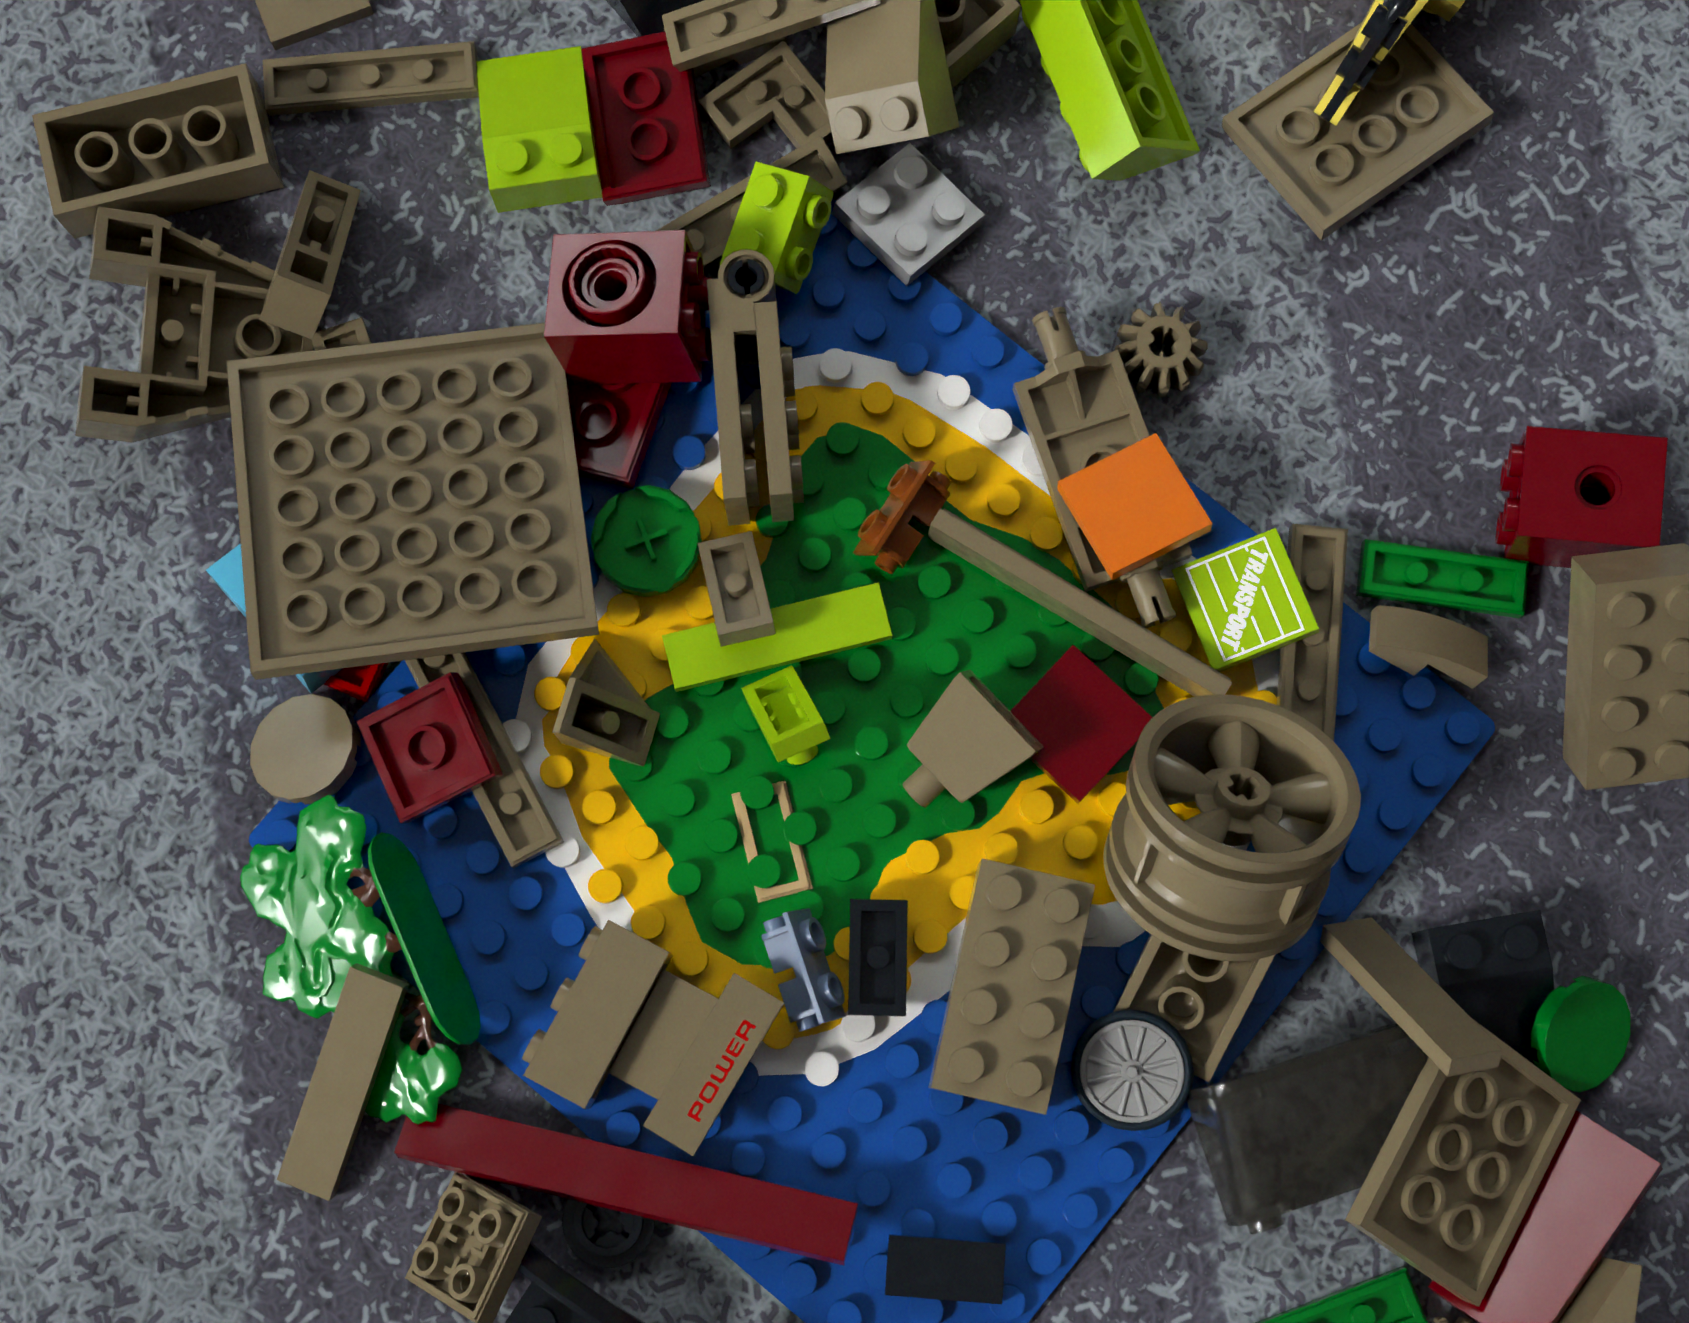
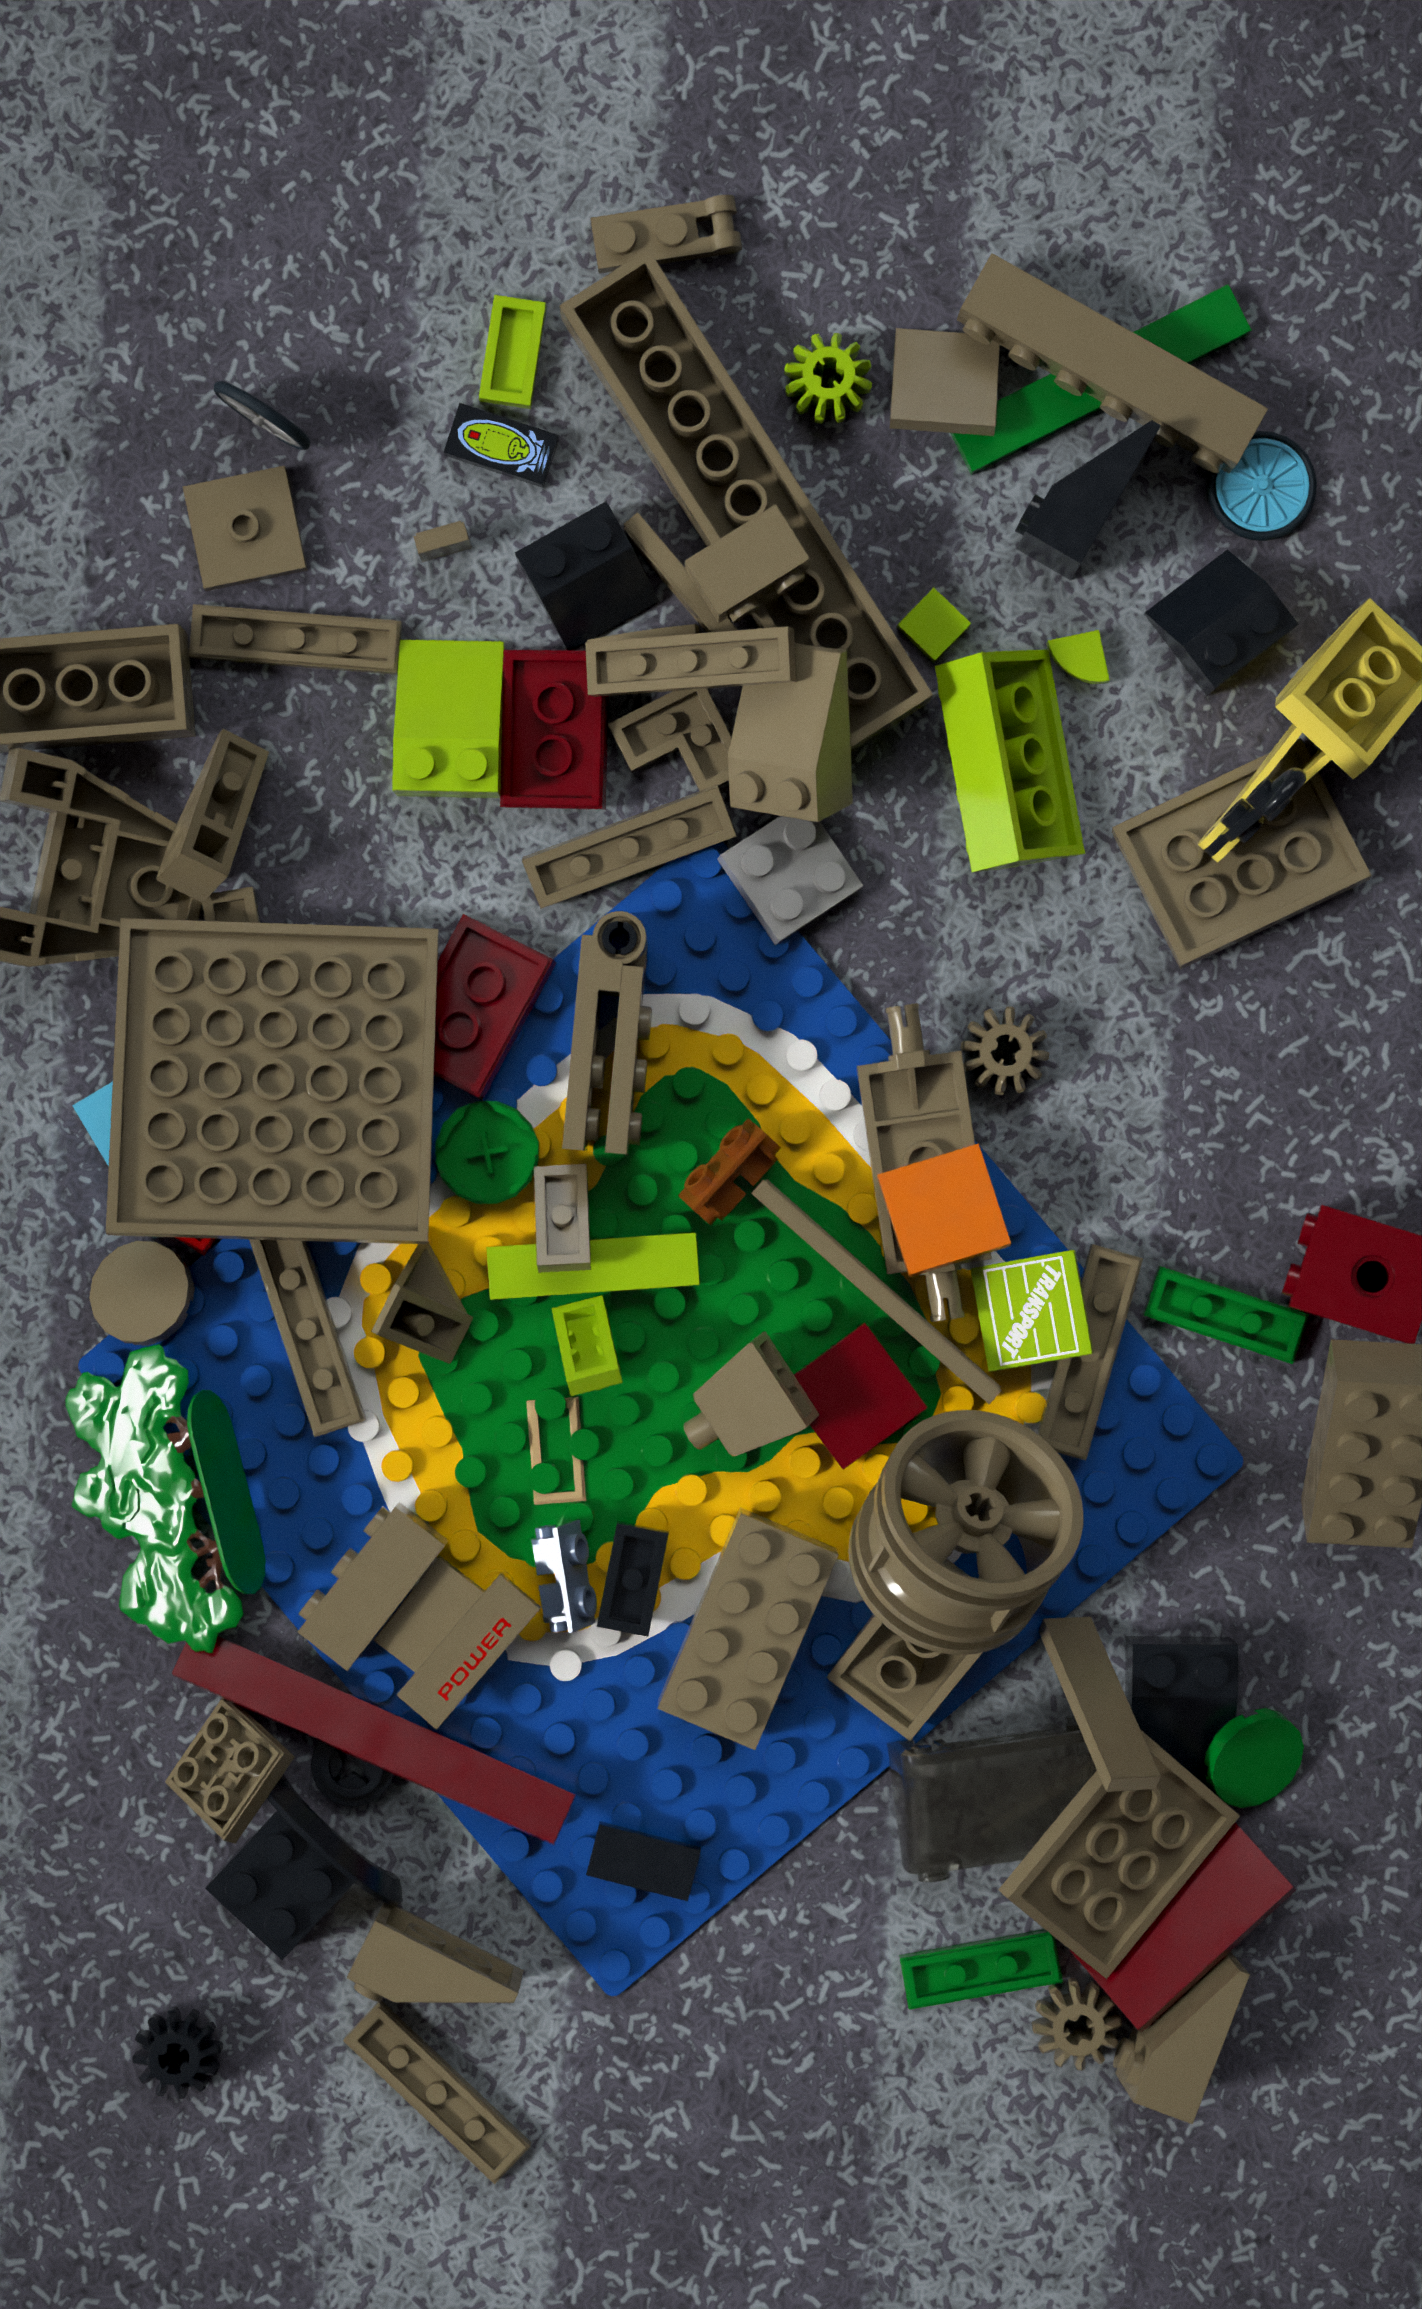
camera: 10 degrees right, 10 degrees up
dark tan tile [277,963,409,1201] -> none
dark red tile [356,672,503,824] -> none
dark red brick [544,230,713,385] -> none
lime bracket [719,161,833,294] -> none
light grey wheel [1071,1009,1194,1131] -> none
dark tan slope [1369,605,1488,689] -> none

